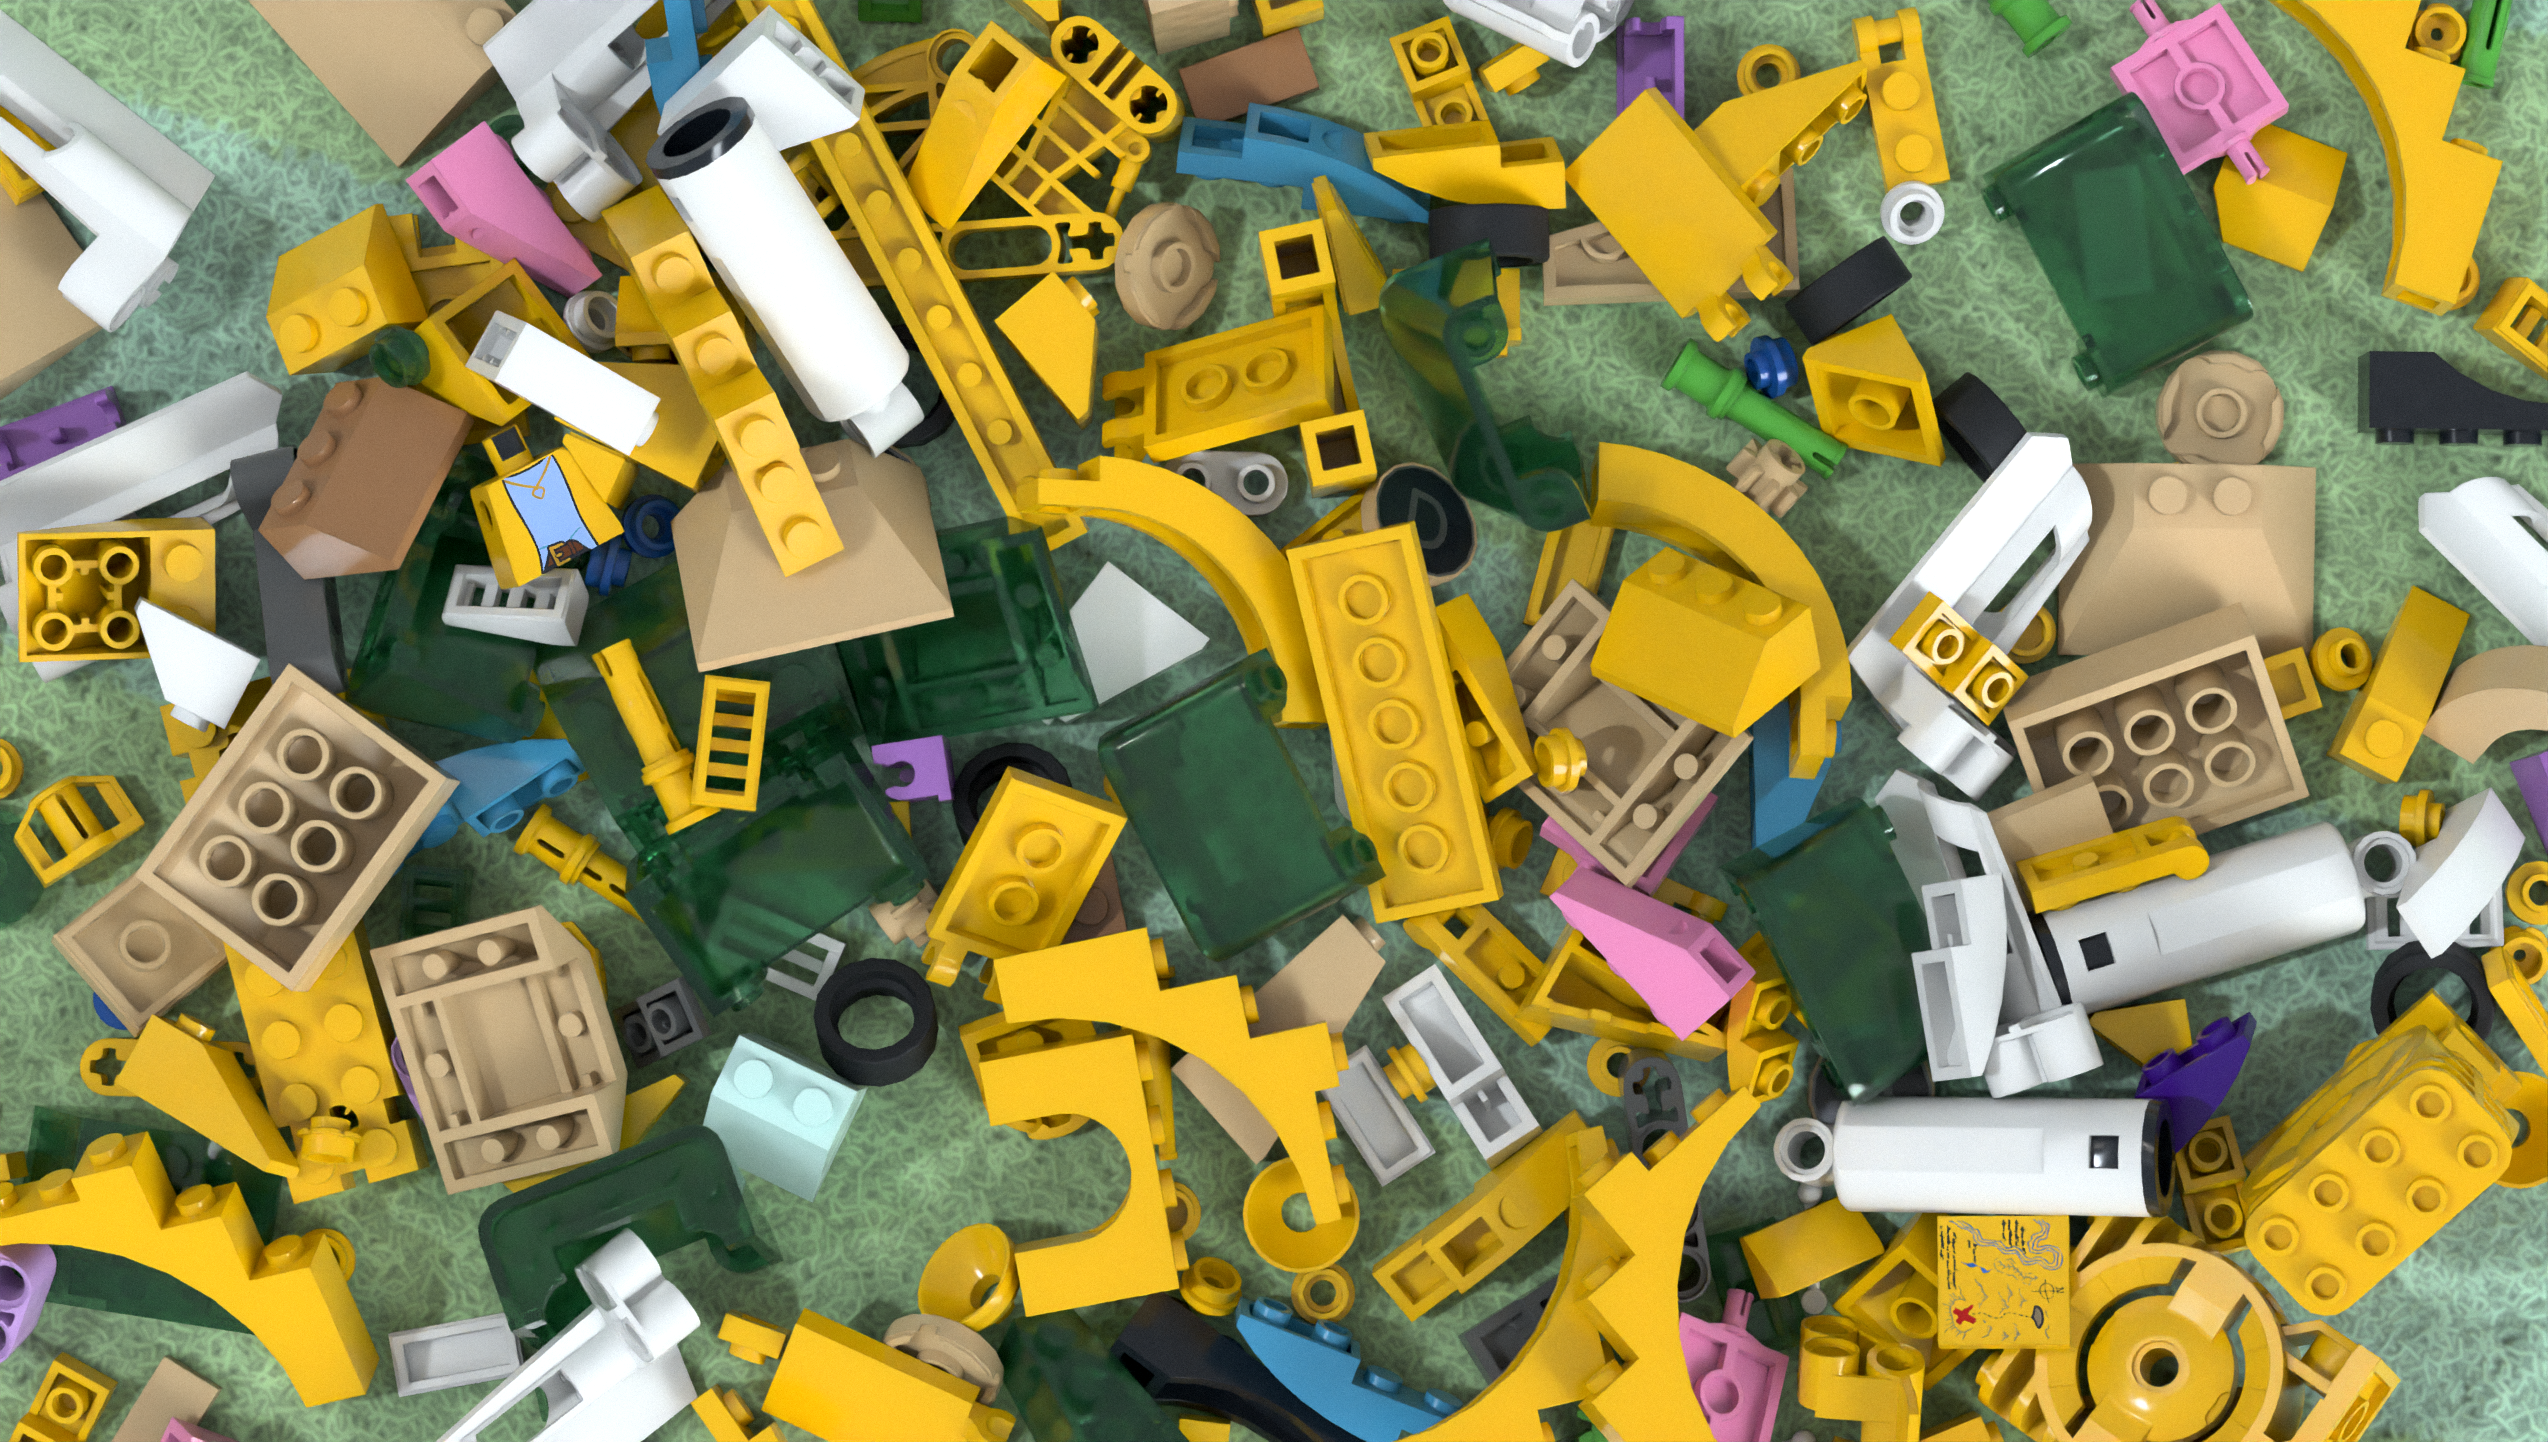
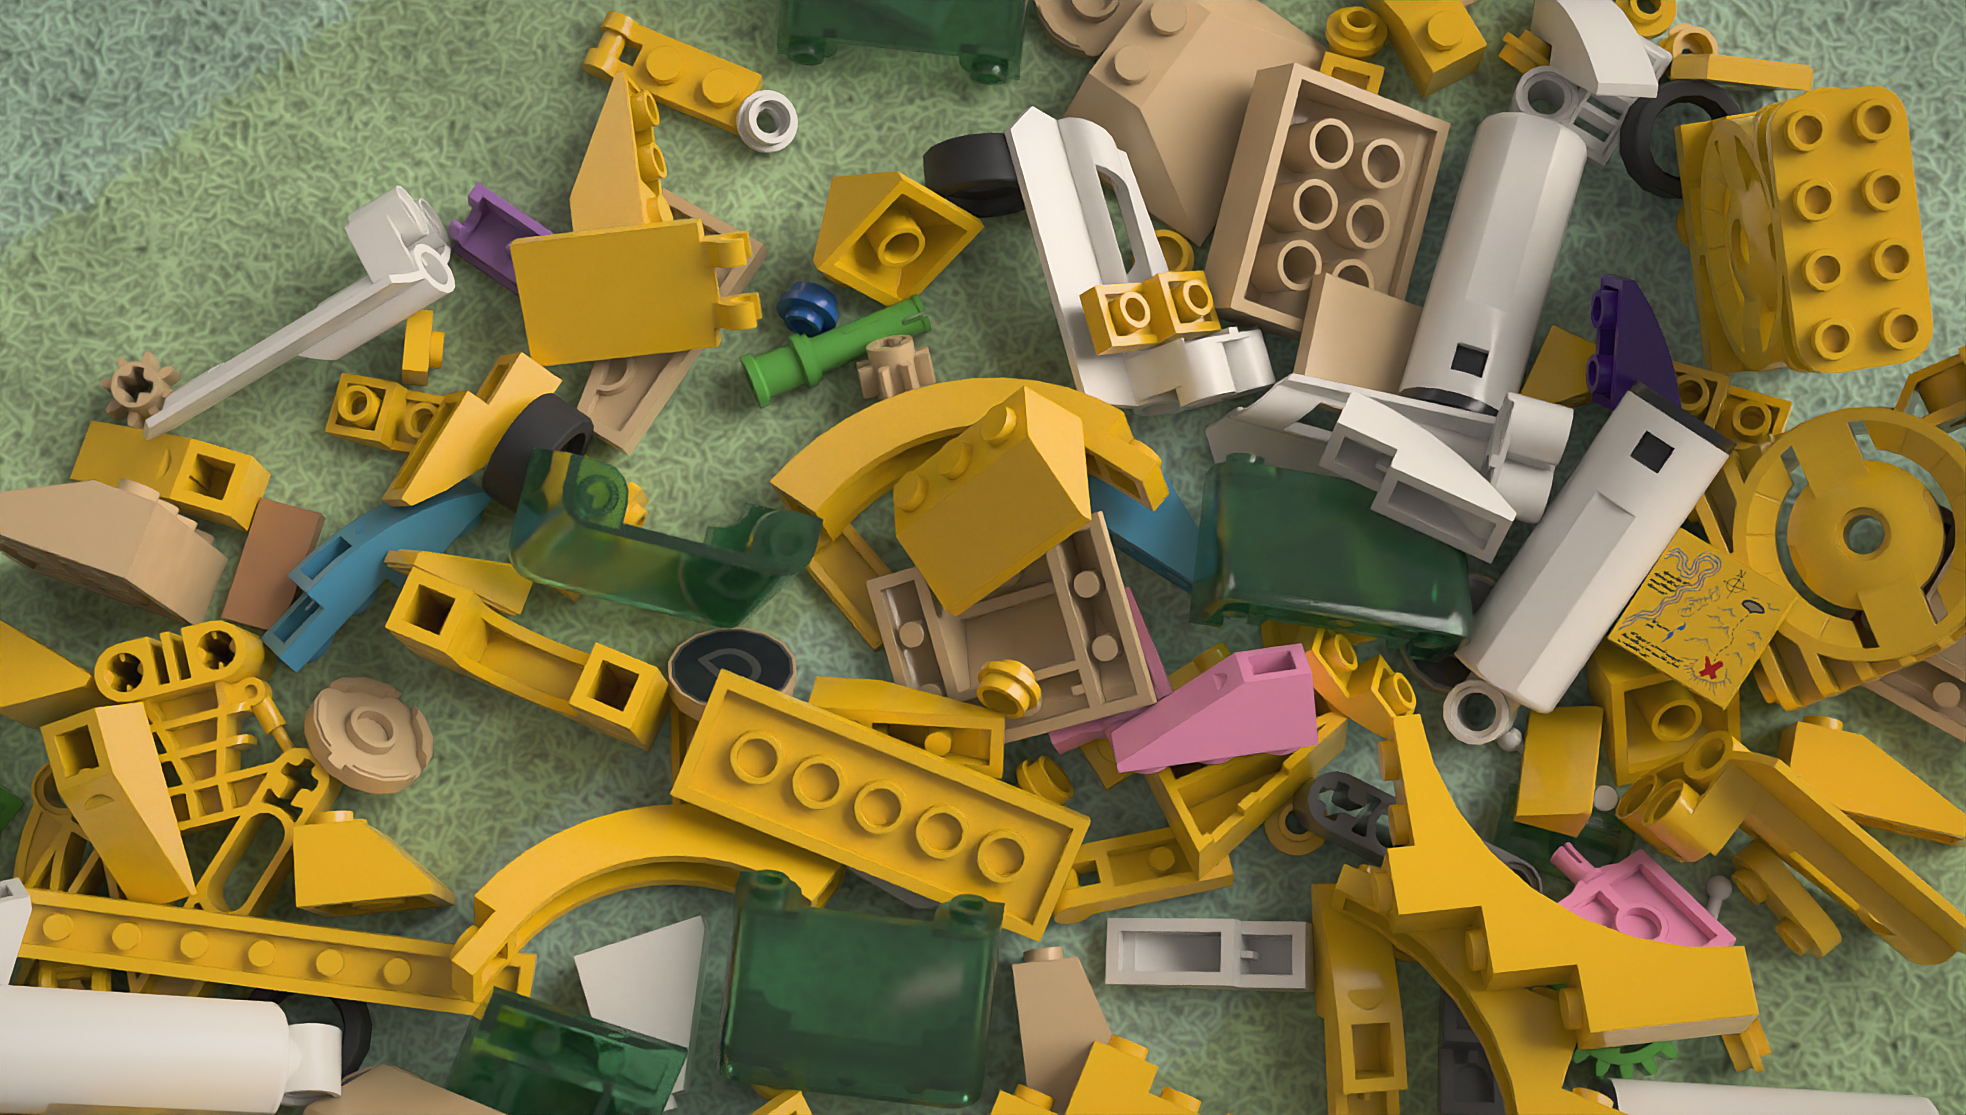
camera: 55 degrees left, 10 degrees down
yellow tile [1102,304,1335,464] -> none
white plate [1164,450,1288,517] -> none
white tile [1320,1045,1436,1187] -> none
yellow plate [1382,1043,1437,1104] -> none
yellow plate [1736,44,1801,96] -> none
black tyre [1785,236,1912,346] -> none
yellow plate [2015,816,2209,914] -> none

